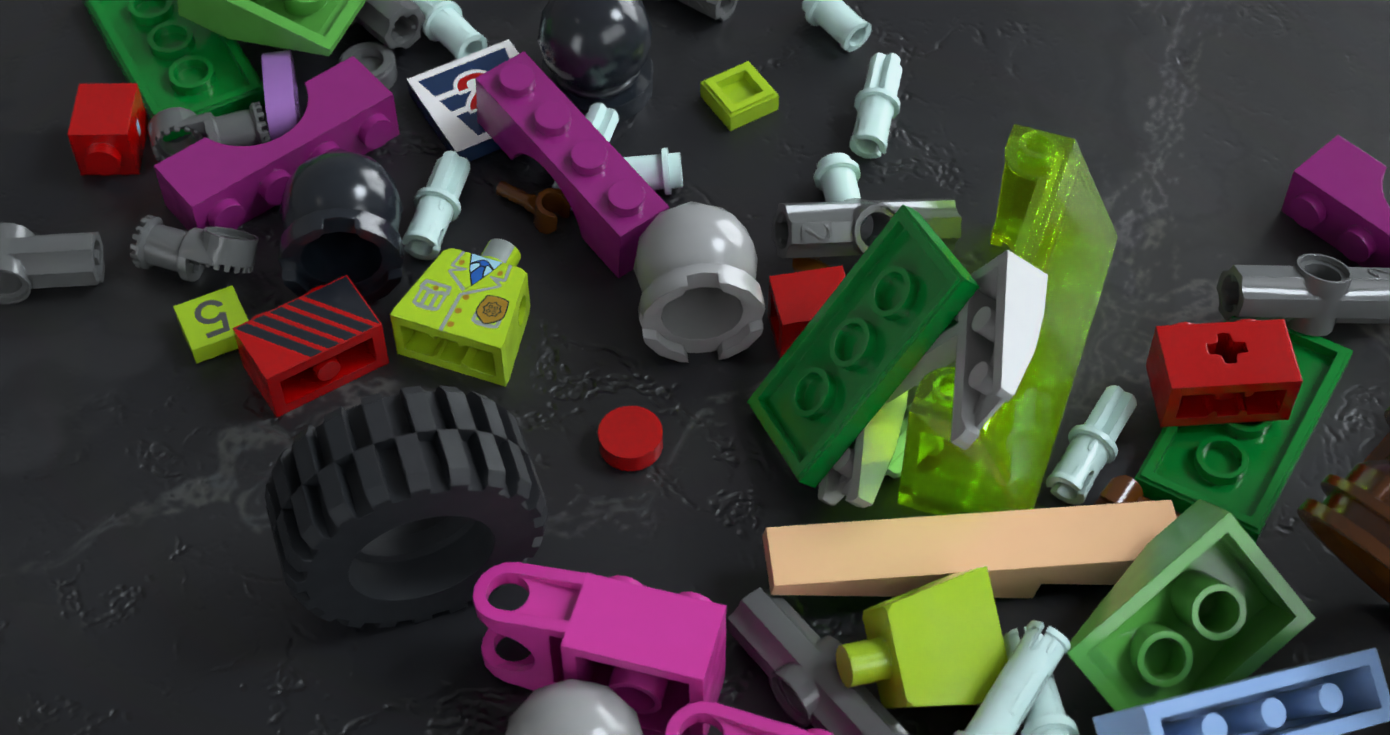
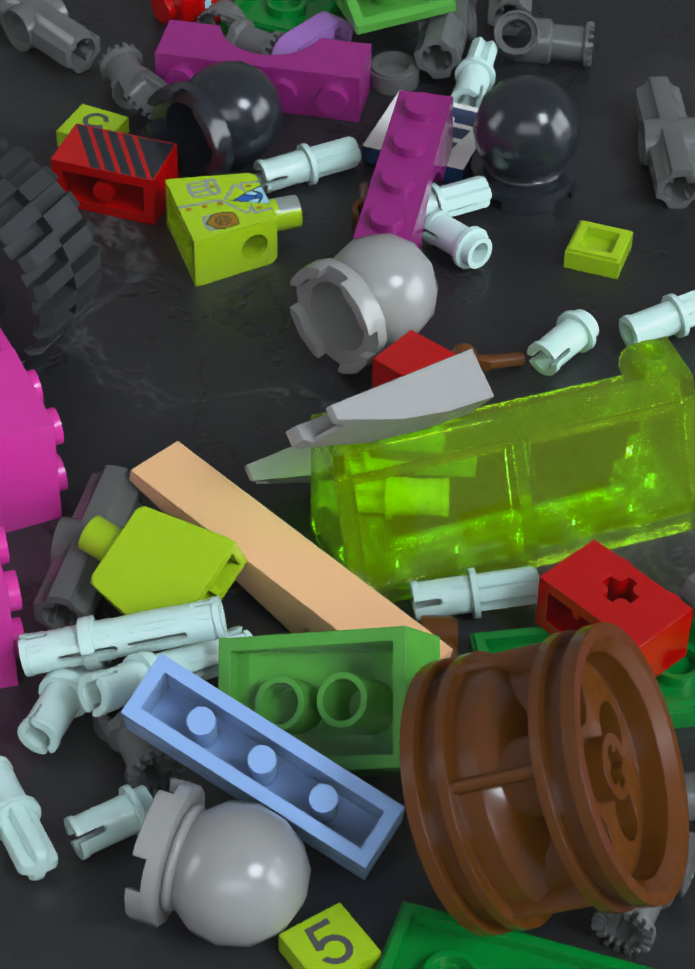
camera: 50 degrees right, 10 degrees down
red tile [598,405,663,471] -> none
green tile [747,204,980,488] -> none
dark grey piece [772,198,962,258] -> none

